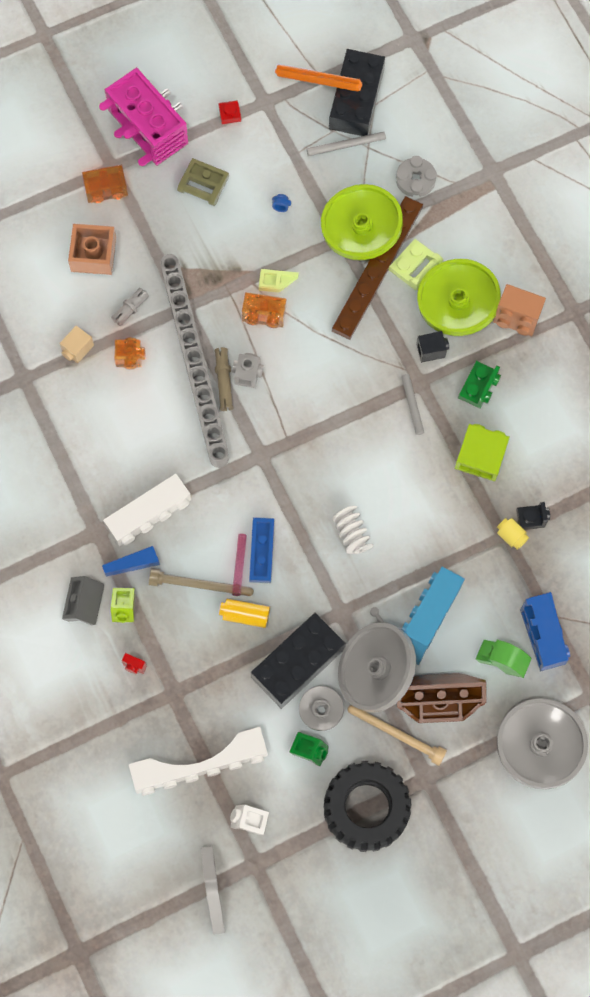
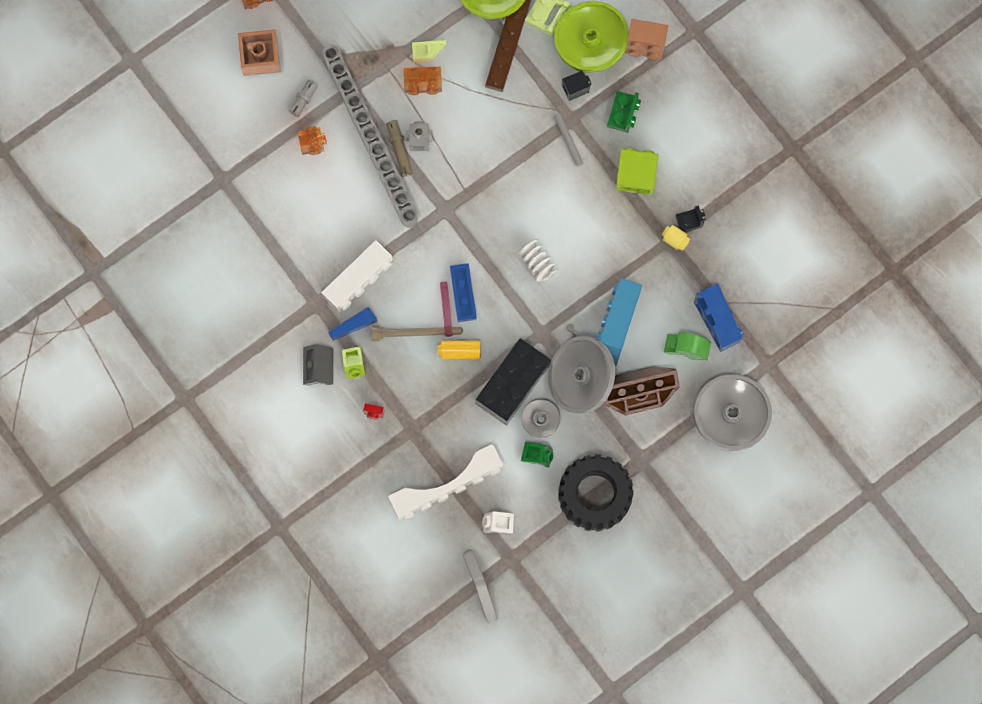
camera: 10 degrees left, 5 degrees up
tan brick [60,326,94,363] -> none
tan piece [348,705,447,766] -> none

